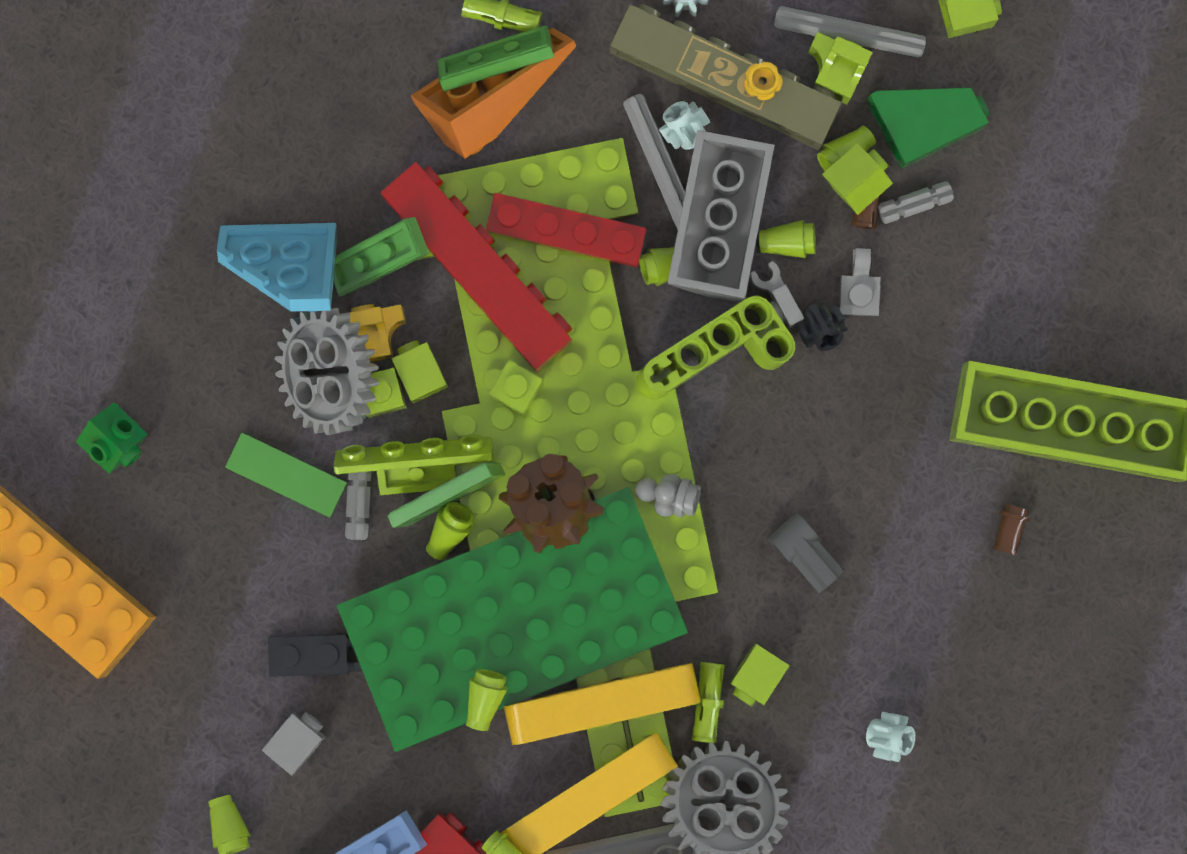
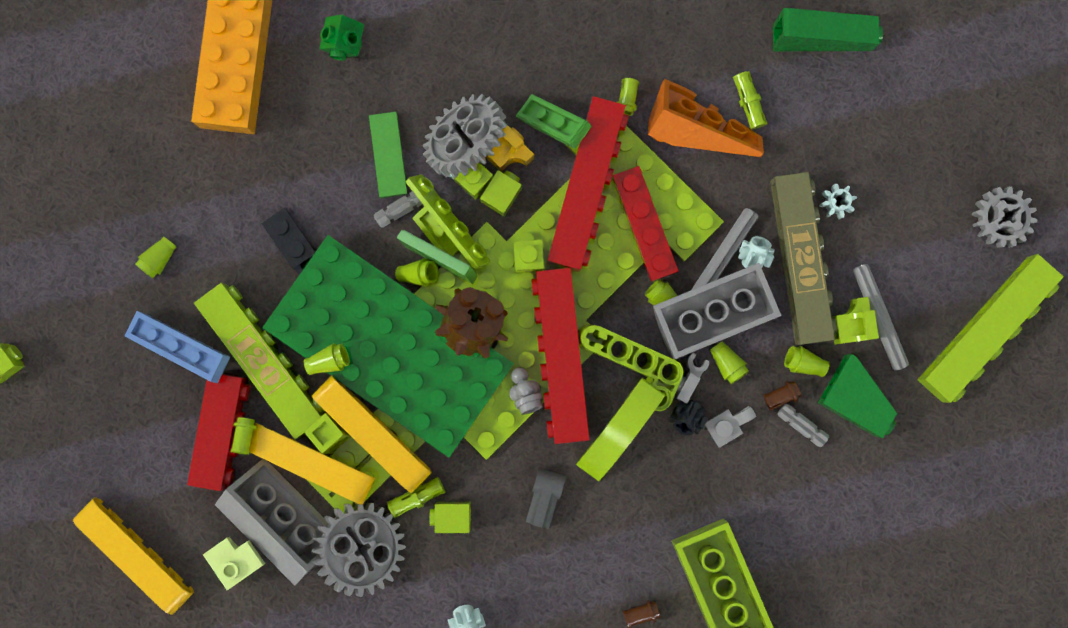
camera: 60 degrees right, 0 degrees up
medium azure plate [217,223,337,312] -> none
light grey brick [261,712,326,776] -> none
bright green tile [437,26,554,92] -> none
yellow plate [744,62,783,100] -> none
lime brick [822,143,893,215] -> none
none -> lime brick [194,283,325,439]
none -> lime brick [304,413,351,454]
none -> red brick [531,268,589,444]
none -> lime slope [576,378,665,481]
none -> lime pin [617,78,639,116]

